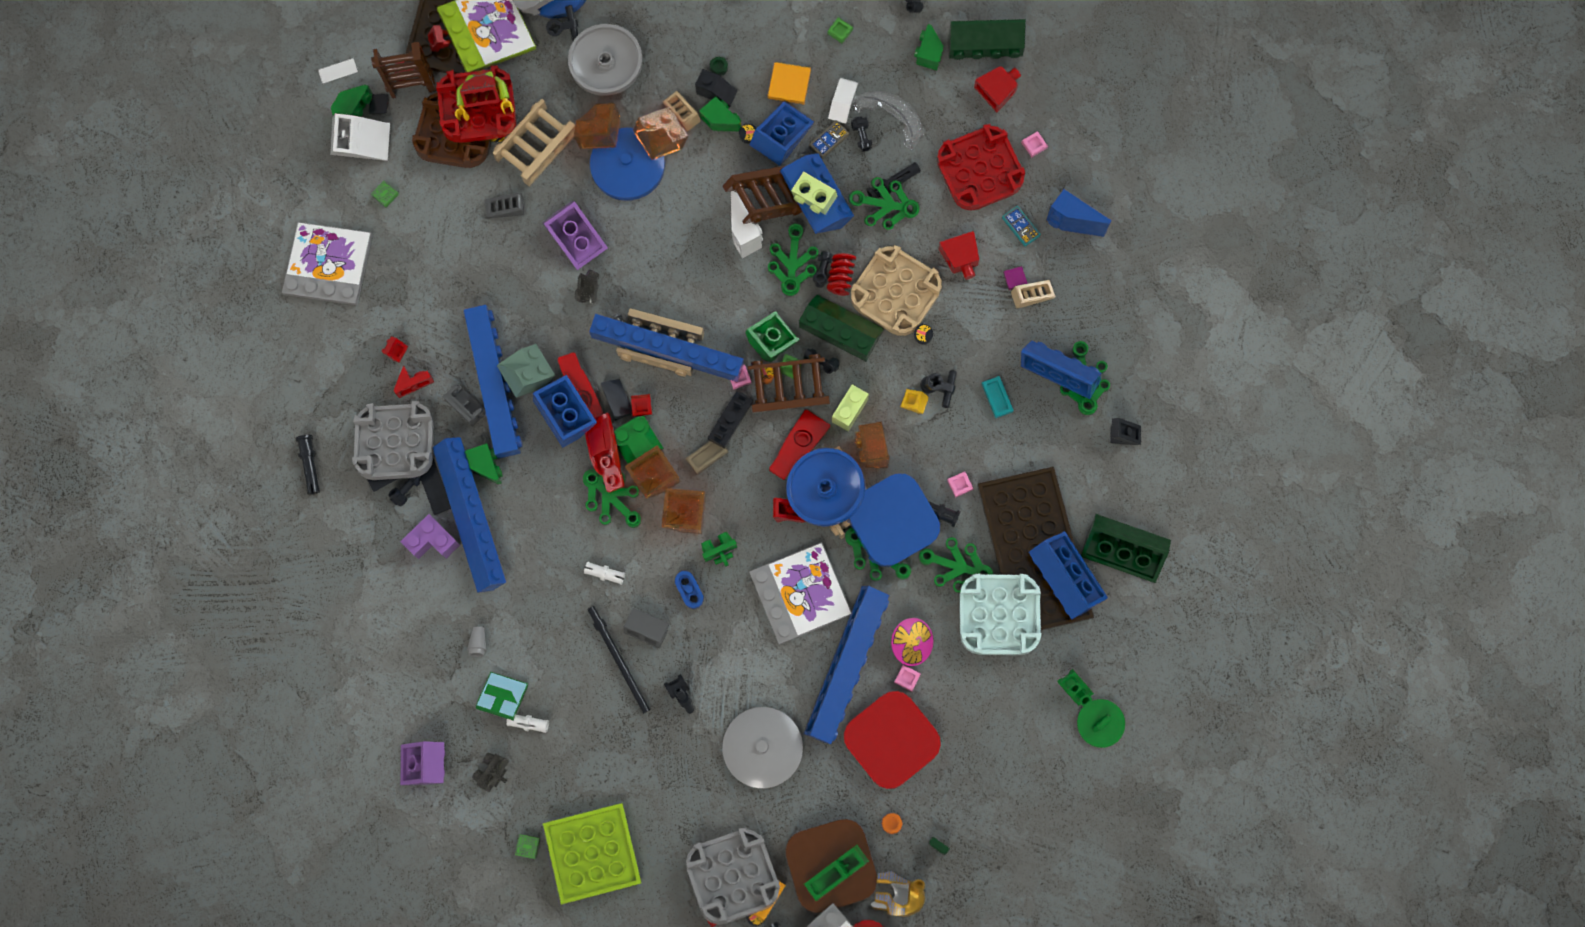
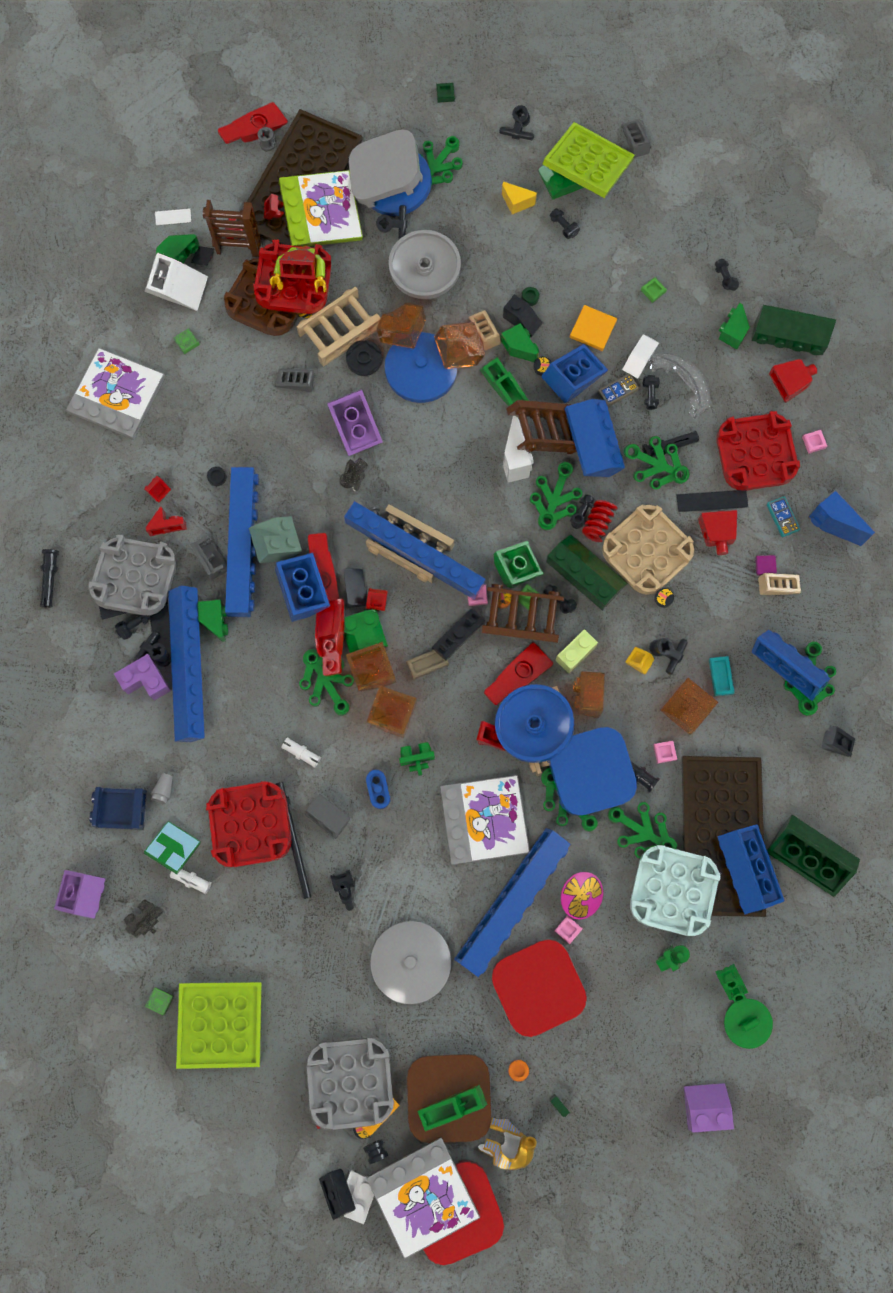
camera: 10 degrees right, 0 degrees up
yellowish green brick [791,172,838,215] -> none
none -> dark blue panel [89,787,147,830]
none -> black piece [133,630,171,667]
none -> red tile [206,781,291,867]
none -> black tile [207,467,226,486]
none -> black tile [346,340,382,376]
none -> green slope [480,357,529,406]
none -> green hips [656,945,690,972]
none -> clear orange slope [660,678,718,735]
none -> black sticker [676,490,748,512]
none -> medium lavender slope [683,1083,734,1132]

